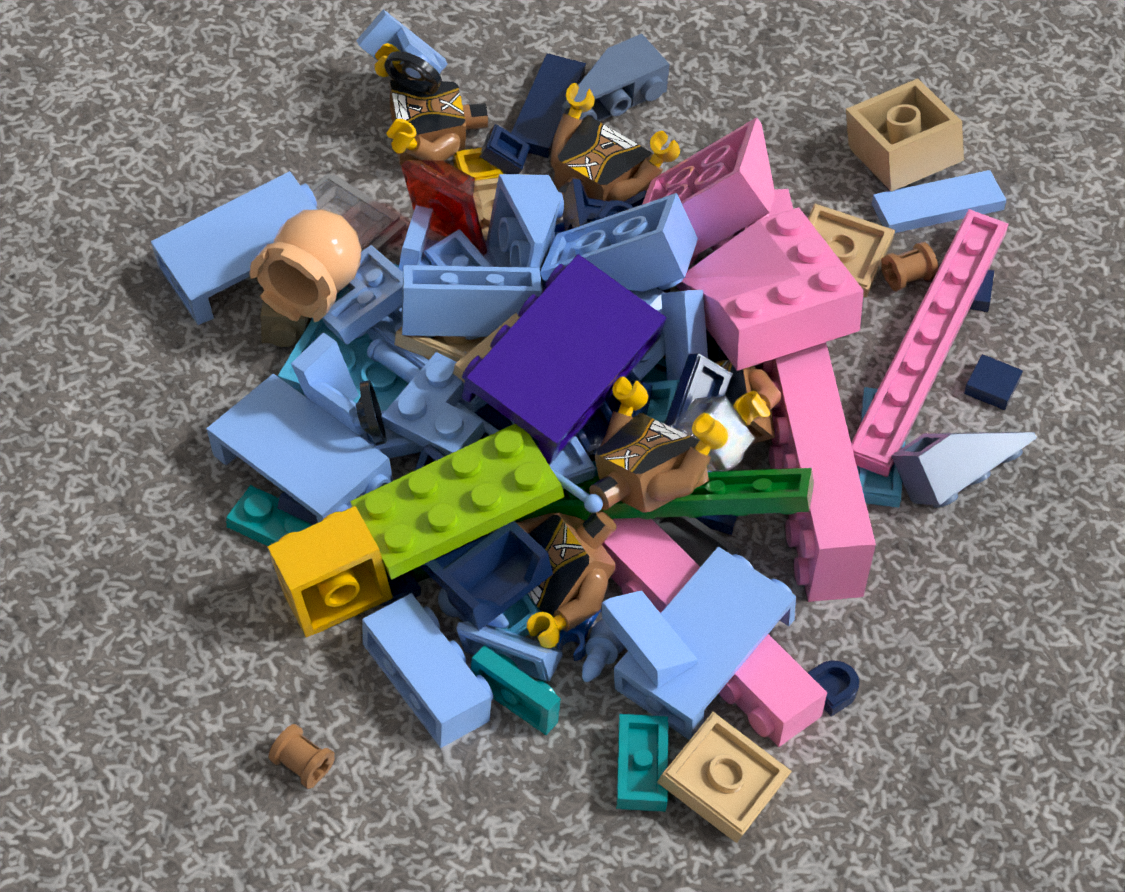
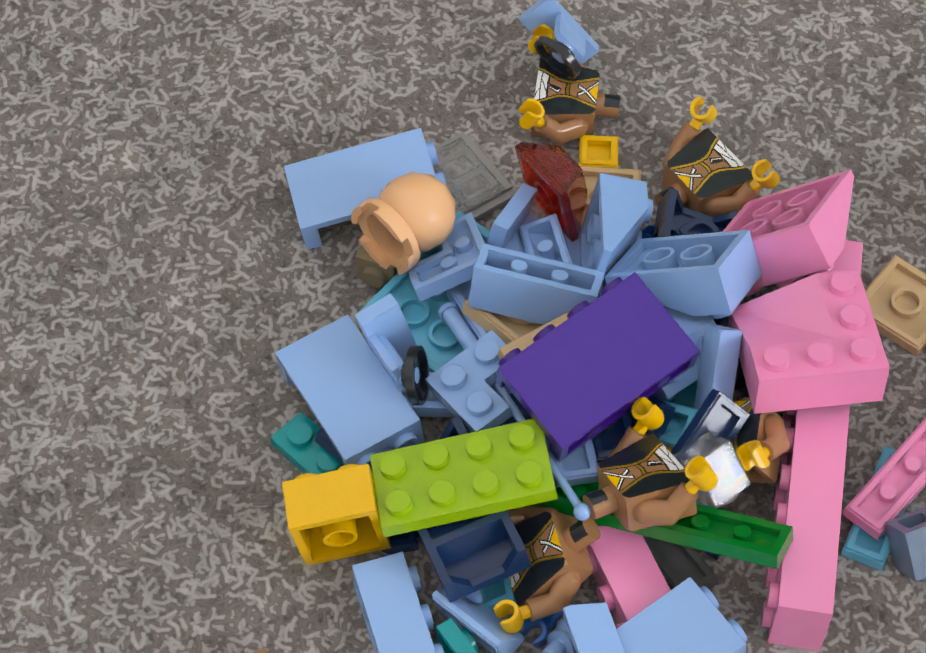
camera: 20 degrees right, 5 degrees up
dark blue tile [479,124,530,174] -> none
dark blue tile [511,53,586,158] -> none
sand blue slope [561,34,670,121] -> none

